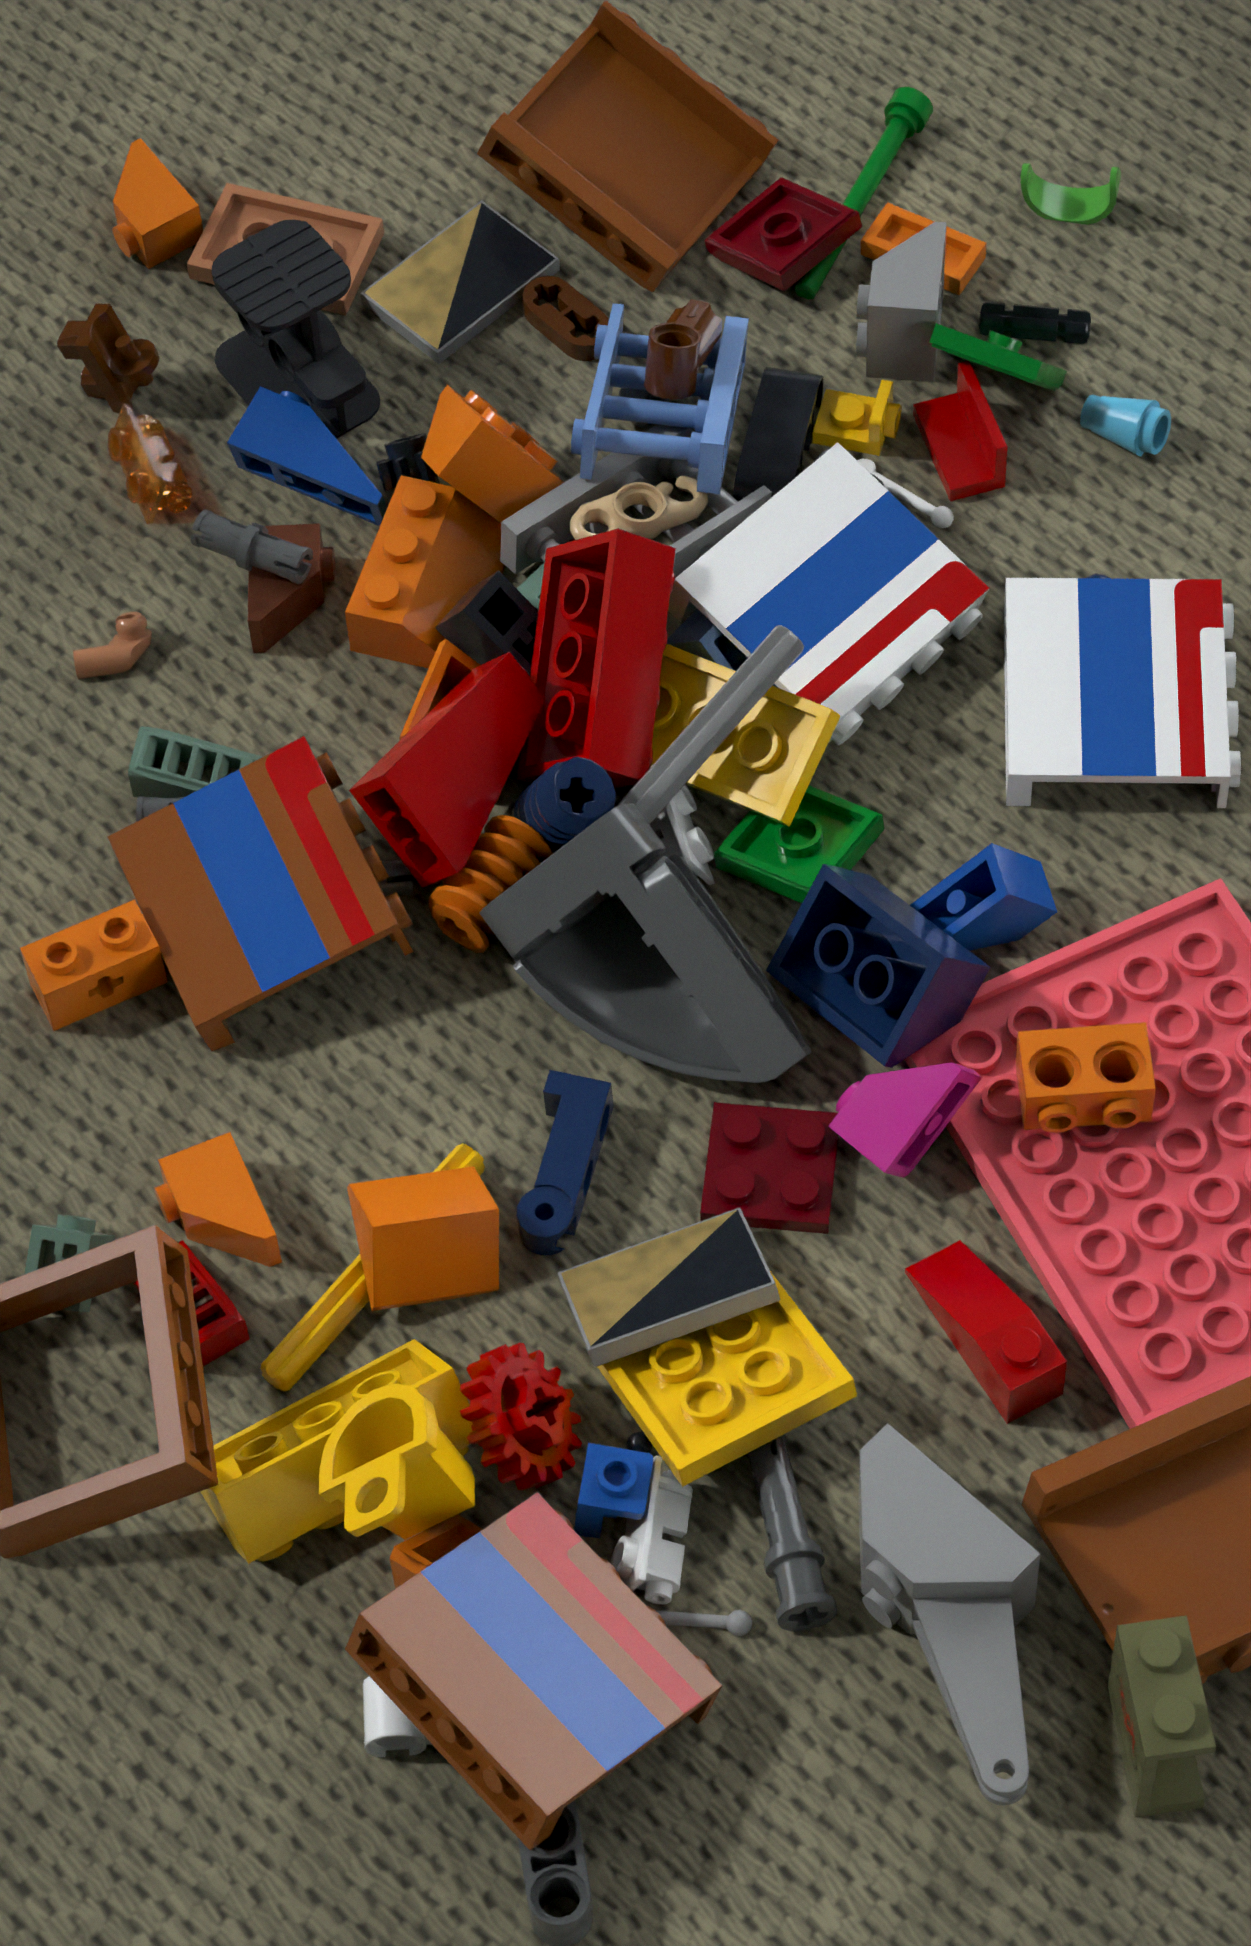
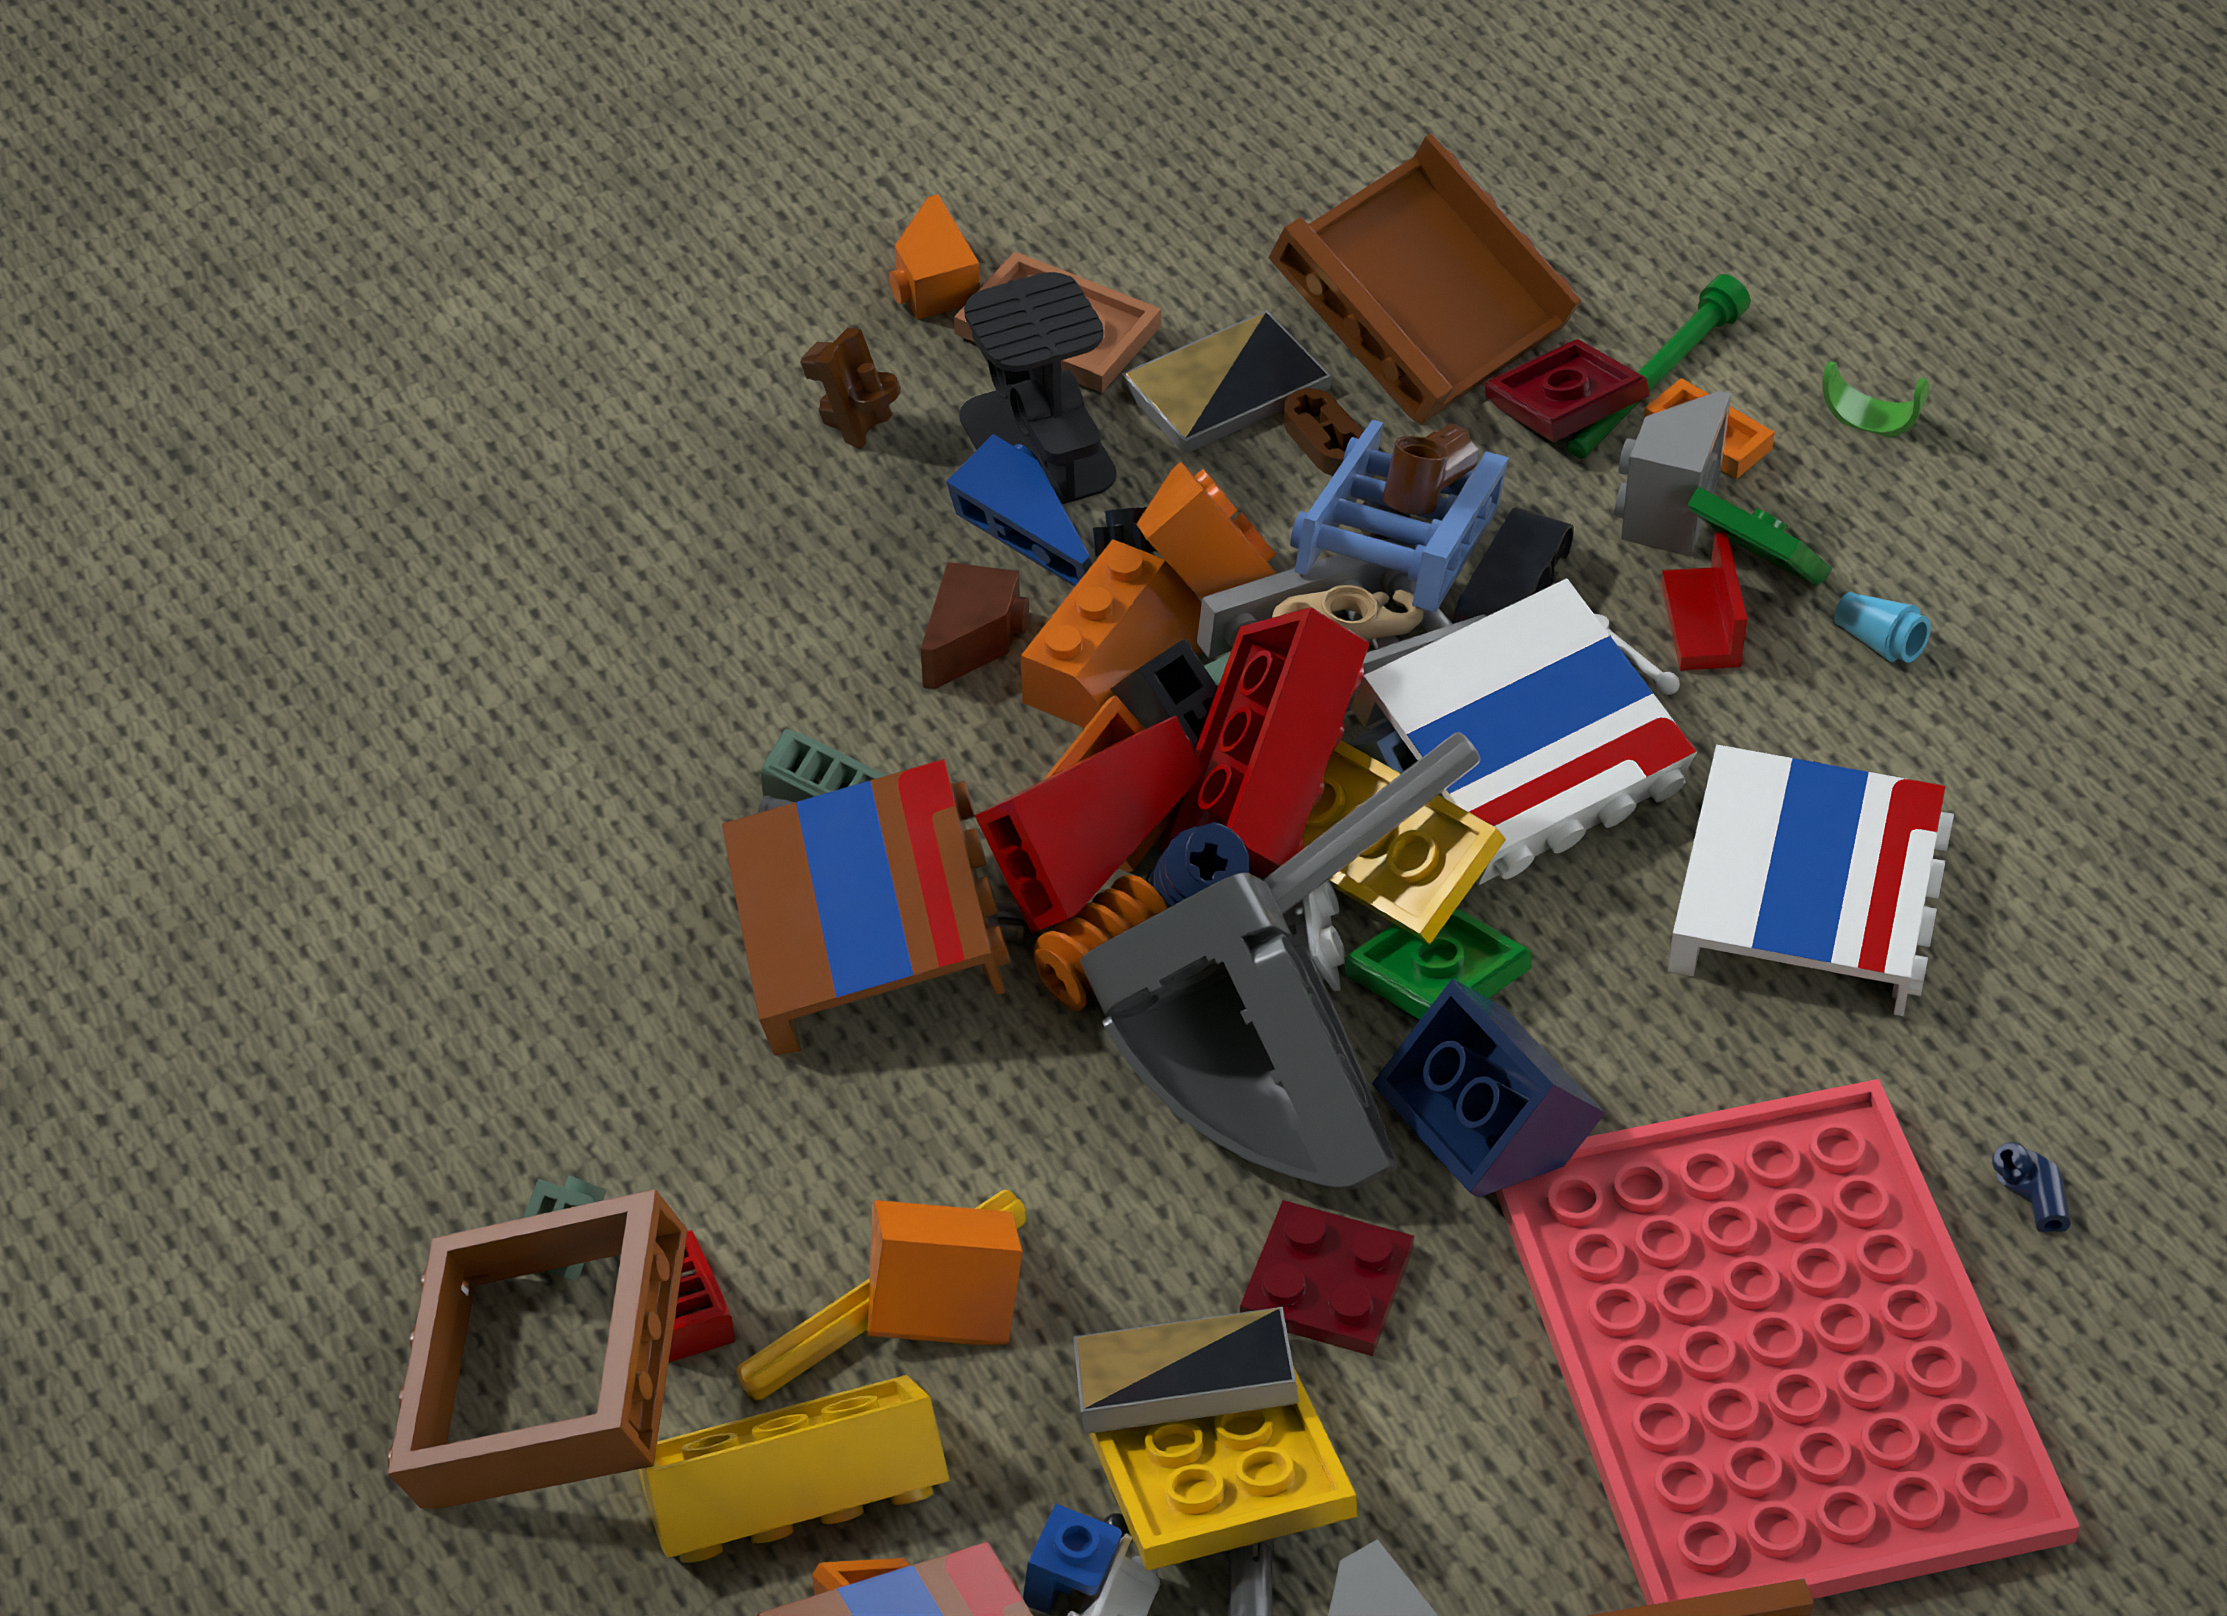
camera: 10 degrees right, 10 degrees down
orange brick [20,899,168,1031] -> none
nougat arm [73,612,152,679] -> none
clear orange hinge [108,403,193,524] -> none
orange slope [154,1132,282,1267] -> none
dark grey pin [191,509,313,585] -> none
yellow container [319,1383,475,1540] -> none
red gear [460,1342,582,1491] -> none
dark blue leg [516,1070,614,1255] -> none
yellow bracket [812,379,902,456] -> none
dark pink slope [828,1062,982,1178] -> none
red slope [905,1240,1067,1424] -> none
blue slope [910,843,1057,951] -> none
black axle [979,302,1091,344] -> none
orange brick [1015,1022,1156,1133] -> none

